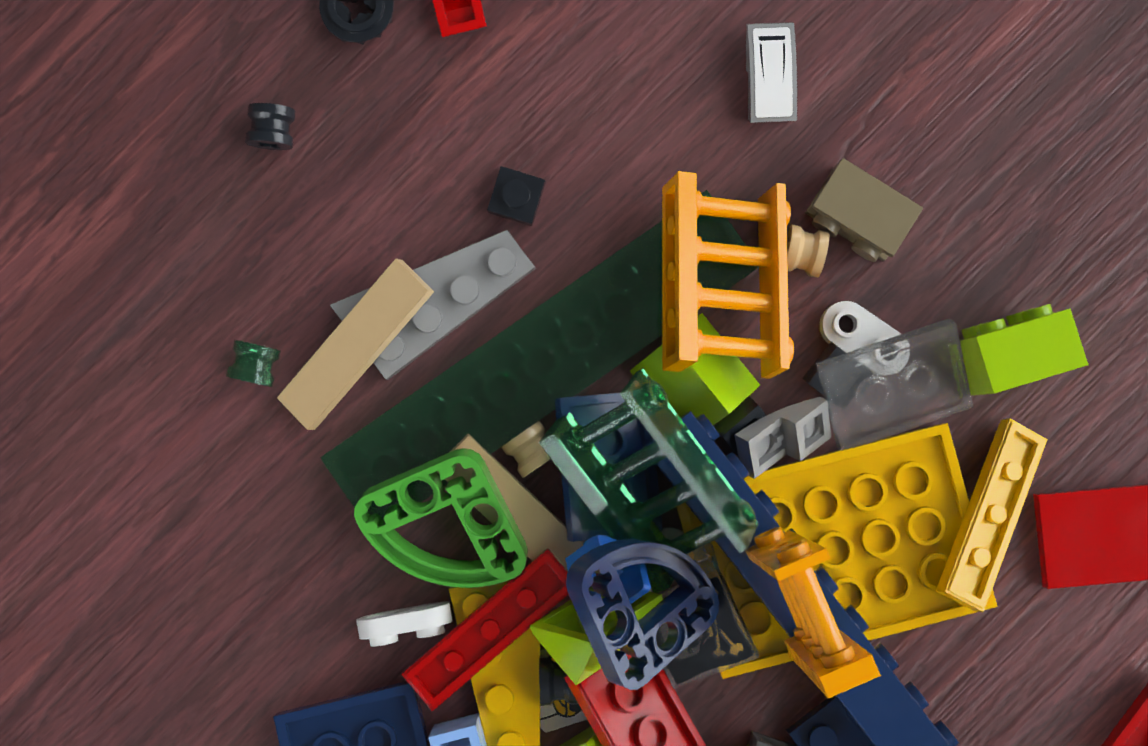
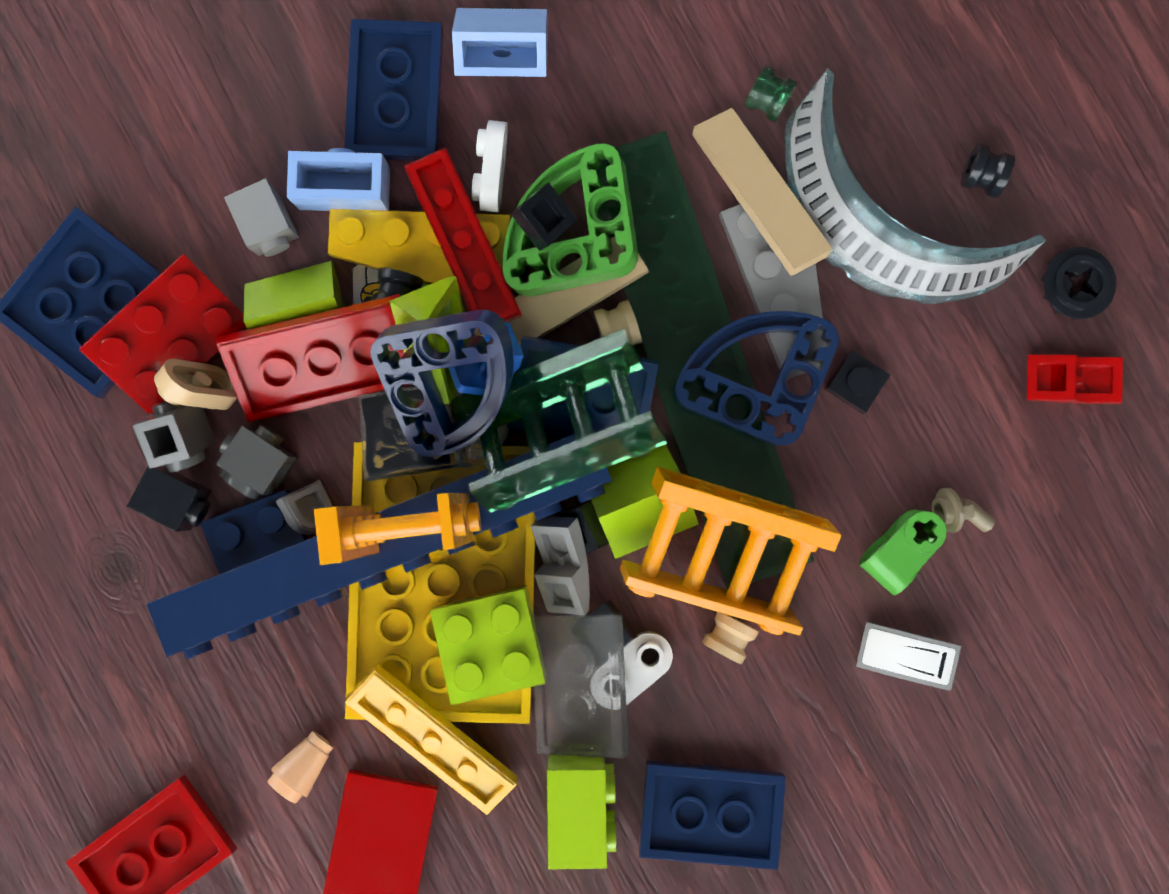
camera: 105 degrees right, 0 degrees up
dark tan brick [805,158,923,262] -> none
none -> light nougat cone [267,731,334,804]
none -> light grey tile [276,480,333,535]
none -> lime brick [430,585,547,705]
none -> light blue brick [452,8,548,77]
none -> black plate [511,182,578,251]
none -> dark blue plate [639,761,786,870]
none -> dark blue beam [674,311,839,446]
none -> windscreen [784,68,1047,304]
none -> bright green piece [858,509,947,595]
none -> dark tan plate [932,487,995,533]

